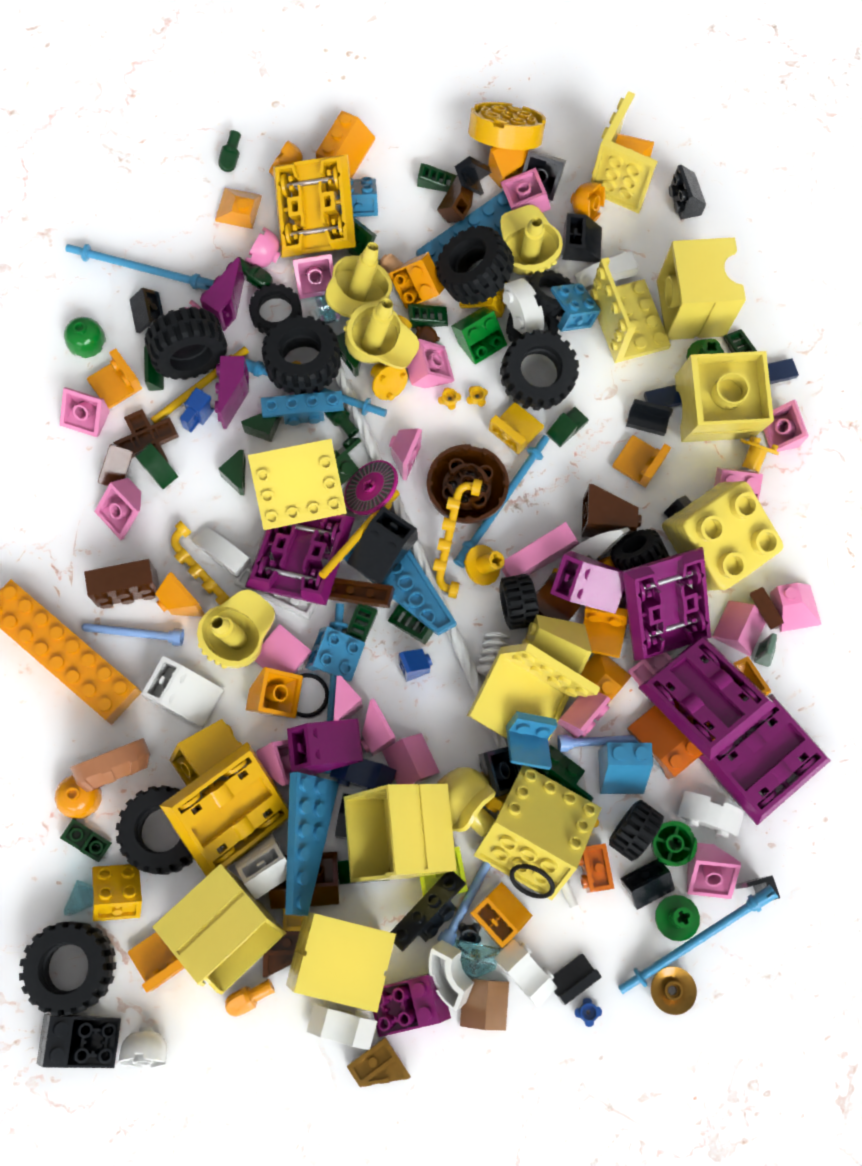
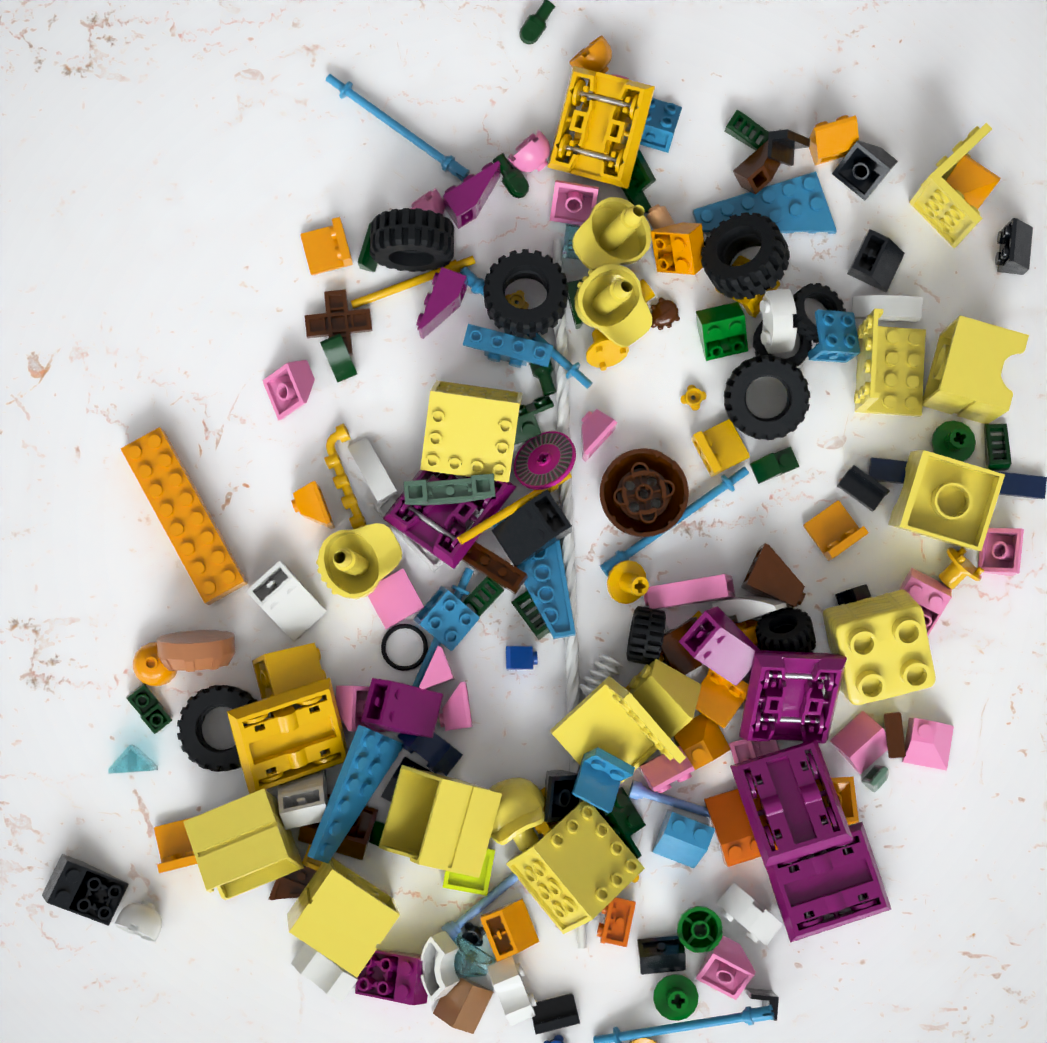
camera: 25 degrees right, 10 degrees up
black tyre [19,921,117,1016] -> none
bright pink slope [60,387,110,437] -> none
green cylinder [64,317,106,358] -> none
light blue piece [81,623,184,646] -> none
reddish brown brick [84,559,160,609] -> none
yellow bracket [92,864,142,922] -> none
slope [98,444,134,486] -> none
black panel [130,287,164,333] -> none
blue piece [180,388,215,433] -> none
light orange slope [215,188,262,229] -> none
dark green slope [218,450,246,495] -> none
light orange arm [225,979,275,1017] -> none
dark green slope [241,413,282,442] -> none
light orange slope [245,667,303,718] -> none
black tyre [249,283,302,336] -> none
light orange slope [316,111,375,178] -> none
pearl gold wing [347,1037,411,1087] -> none
bright pink slope [382,733,440,784] -> none
black bracket [391,871,466,952] -> none
bright pink slope [407,339,455,388] -> none
dark green slope [408,304,448,328] -> none
yellow bar [433,478,483,599] -> none
yellow plate [438,388,461,410] -> none
yellow brick [468,102,546,150] -> none
bright pink slope [500,167,551,213] -> none
light yellow piece [500,205,563,276] -> none
black tyre [509,864,555,899] -> none
light orange cylinder [571,182,605,222] -> none
black tyre [609,800,664,861] -> none
none -> sand green slope [404,474,495,505]

